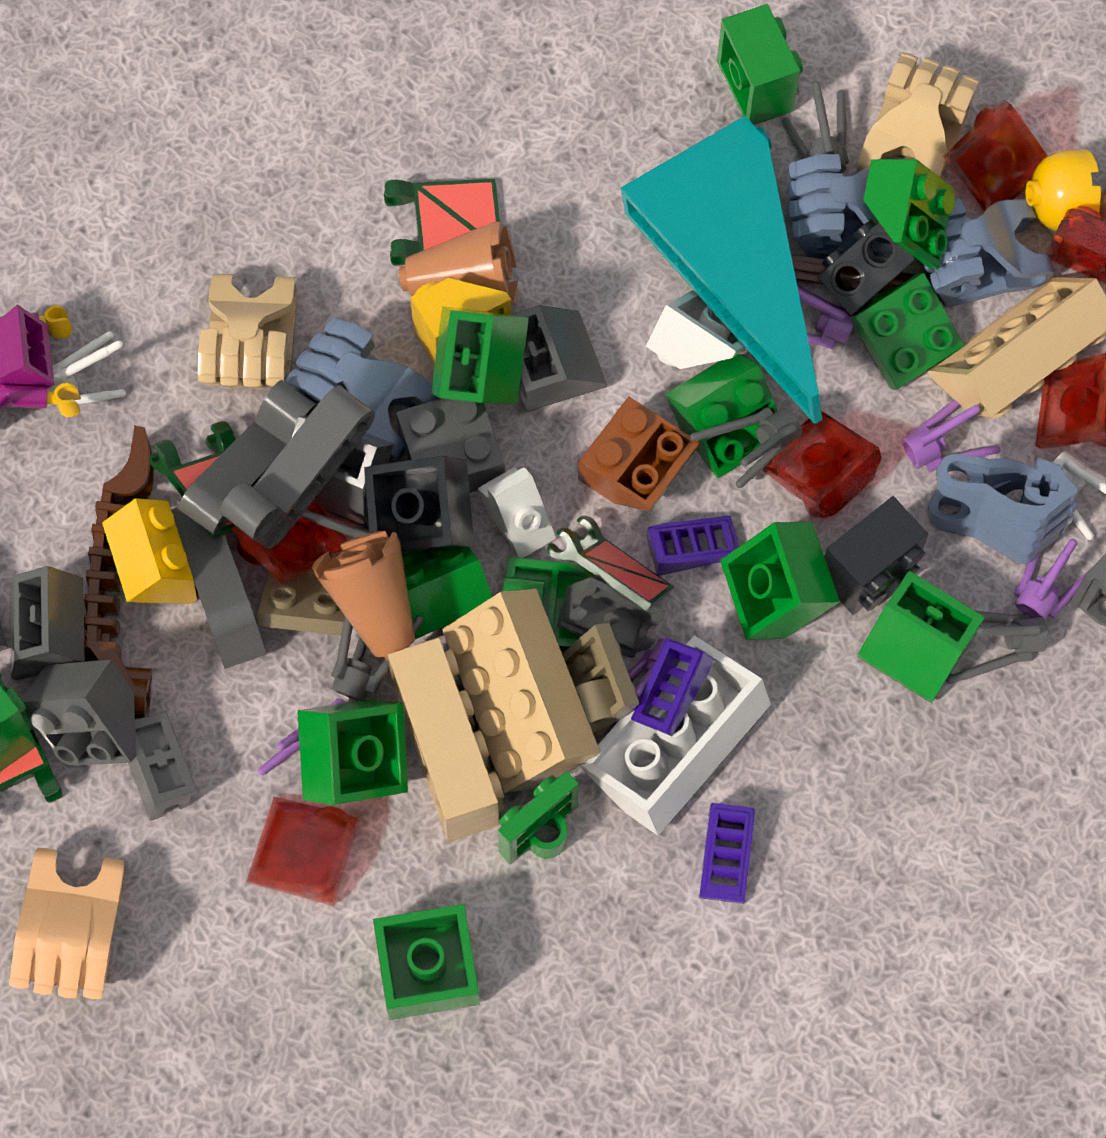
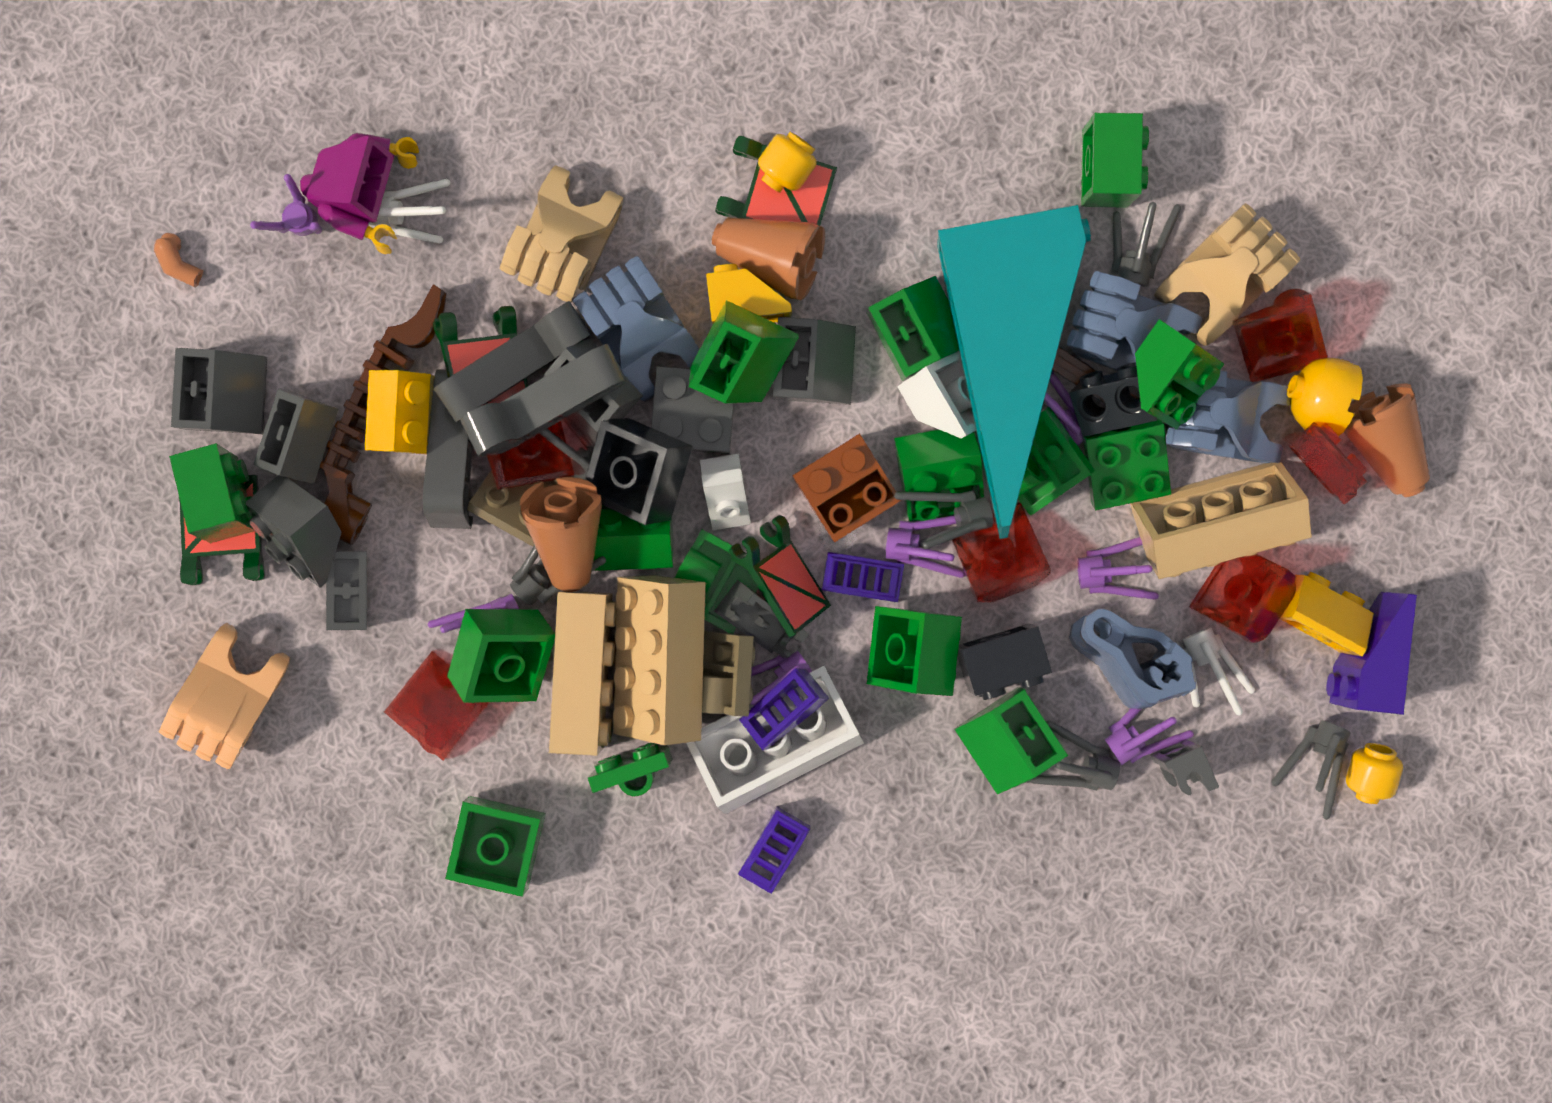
camera: 25 degrees right, 20 degrees up
none -> yellow head [758,131,817,193]
none -> green slope [866,276,959,381]
none -> medium lavender plant [886,516,965,578]
none -> green plate [1018,407,1095,516]

